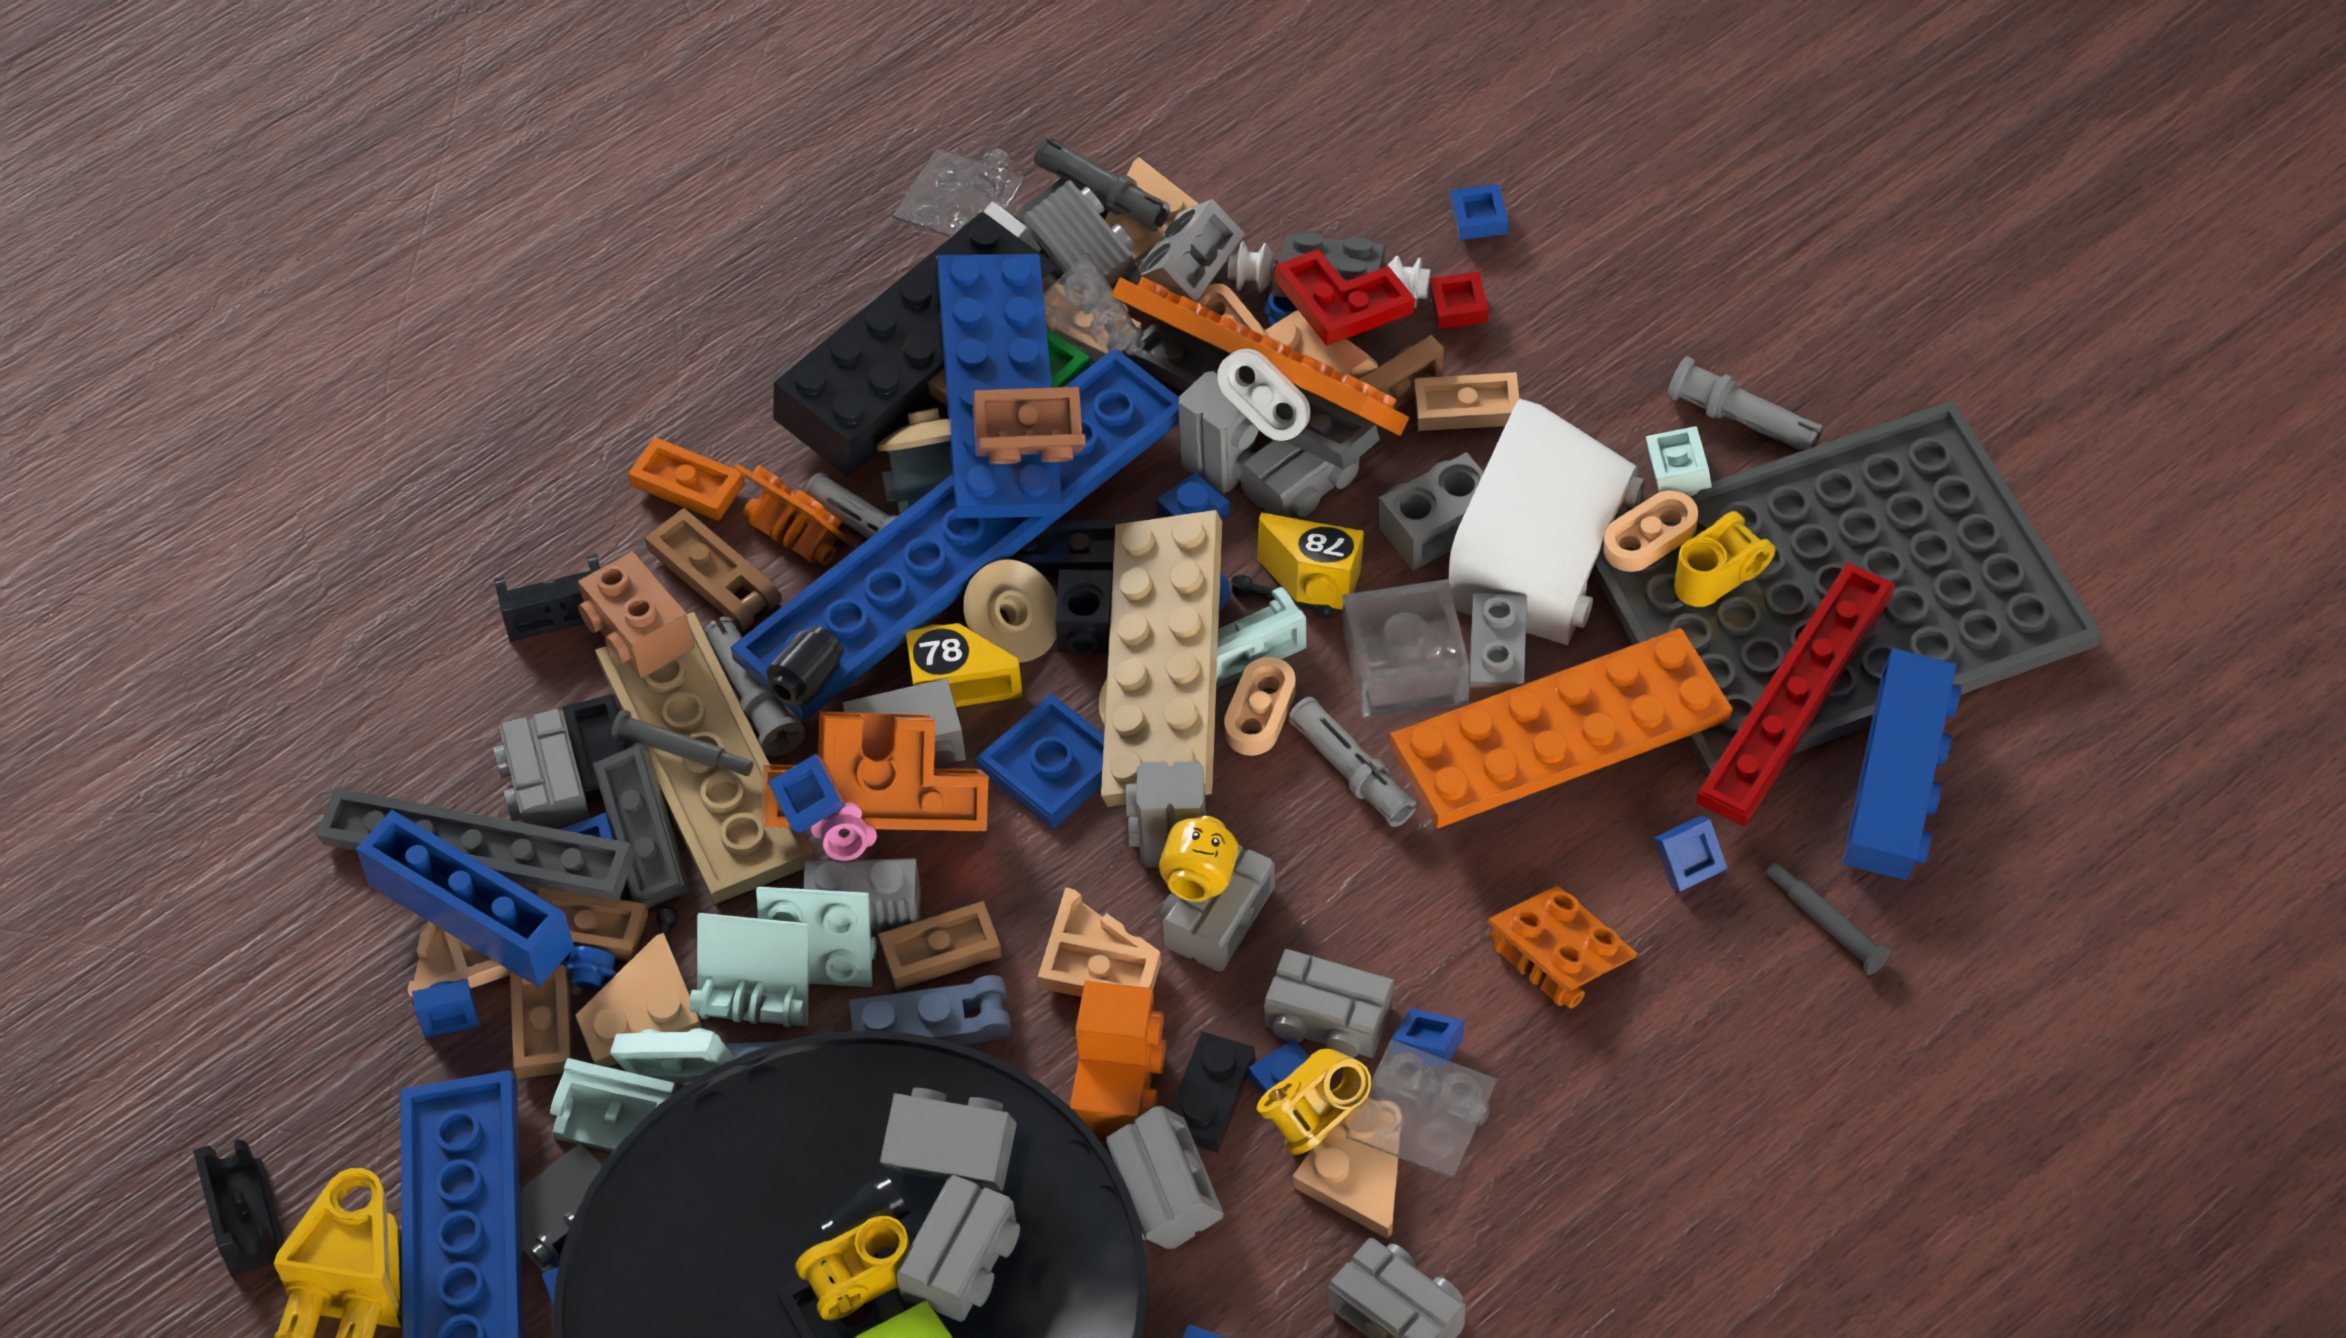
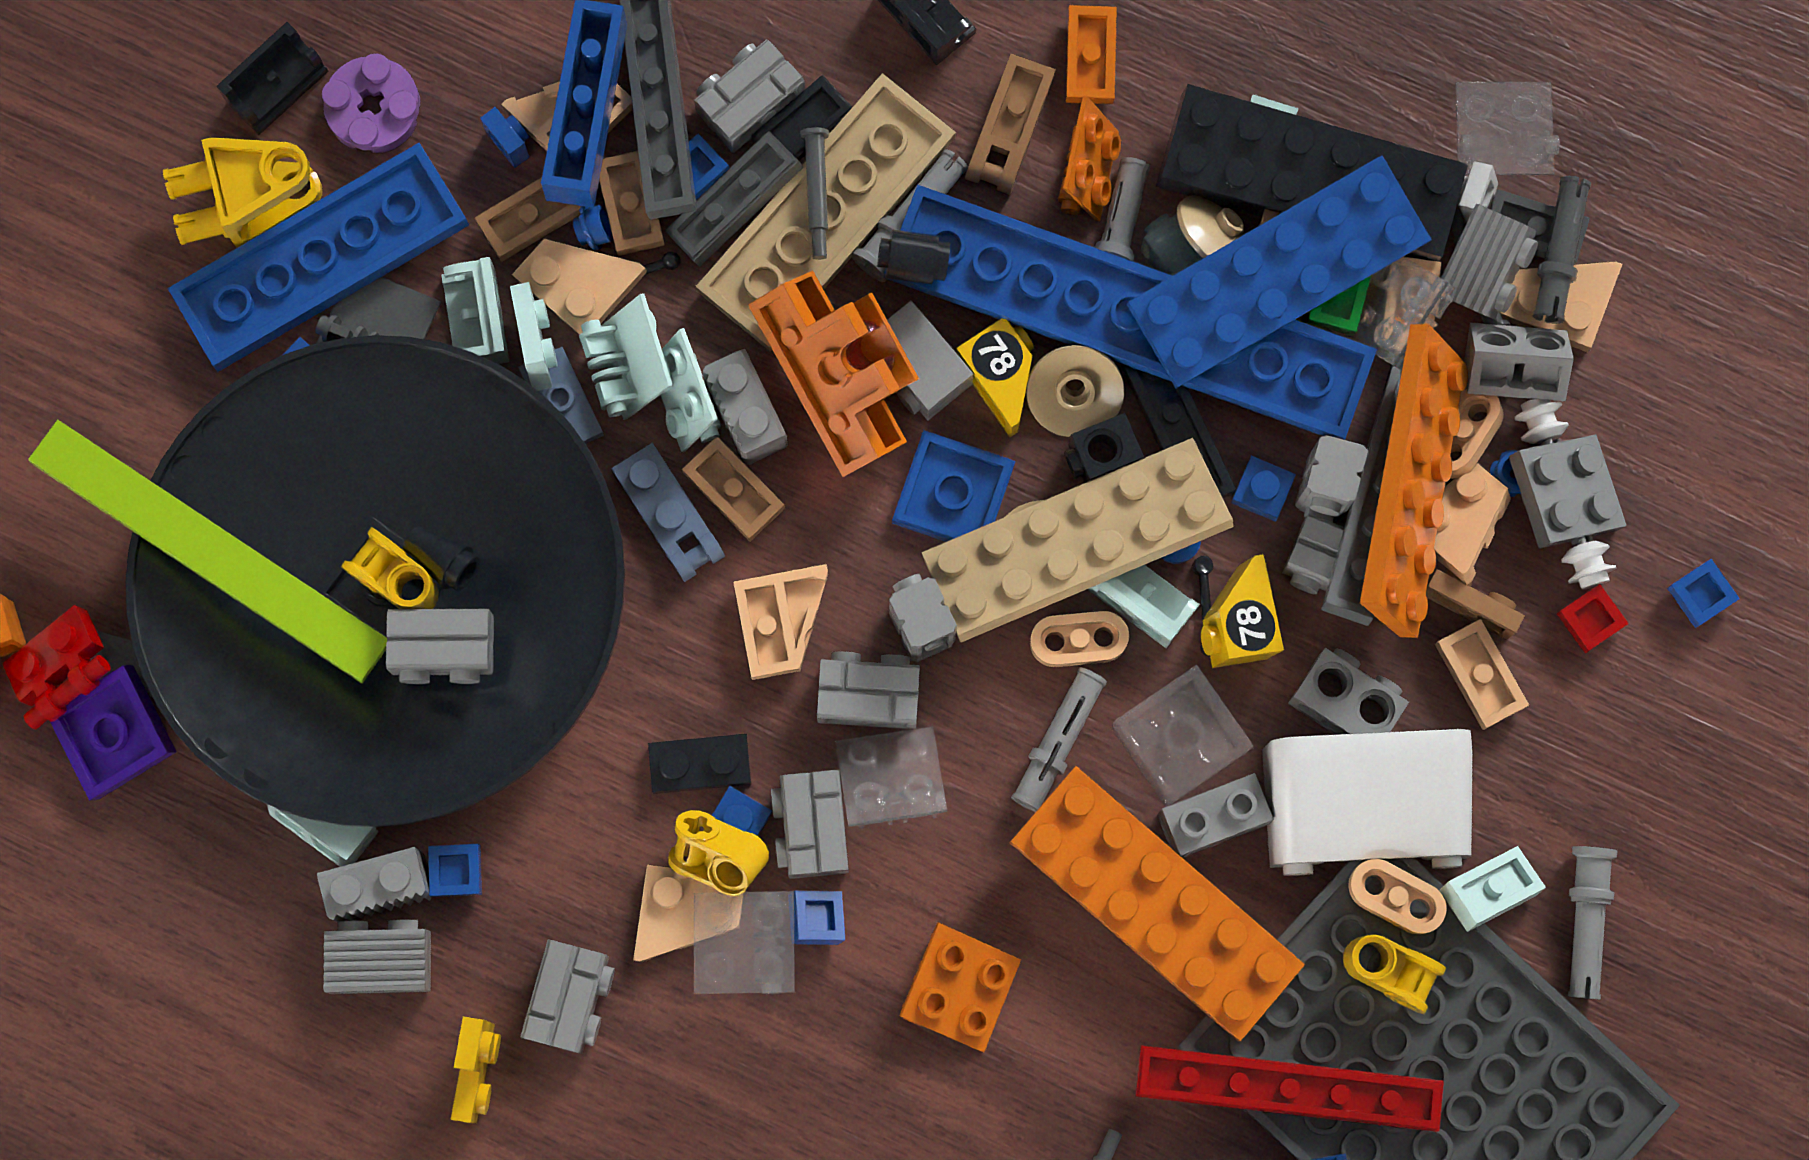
camera: 60 degrees right, 25 degrees up
nougat brick [578,551,695,679] -> none
blue plate [768,754,846,834] -> none
bright pink plate [811,802,877,861] -> none
light grey brick [880,1088,1017,1191] -> none
nougat bracket [972,387,1086,464] -> none
orange brick [1070,981,1166,1140] -> none
light grey brick [1106,1106,1224,1249] -> none
yellow head [1159,816,1239,902] -> none
white plate [1217,349,1311,441] -> none
red plate [1274,249,1415,346] -> none
plate [1653,816,1728,891] -> none
none -> medium lavender plate [322,54,420,153]
none -> clear hinge [836,727,947,829]

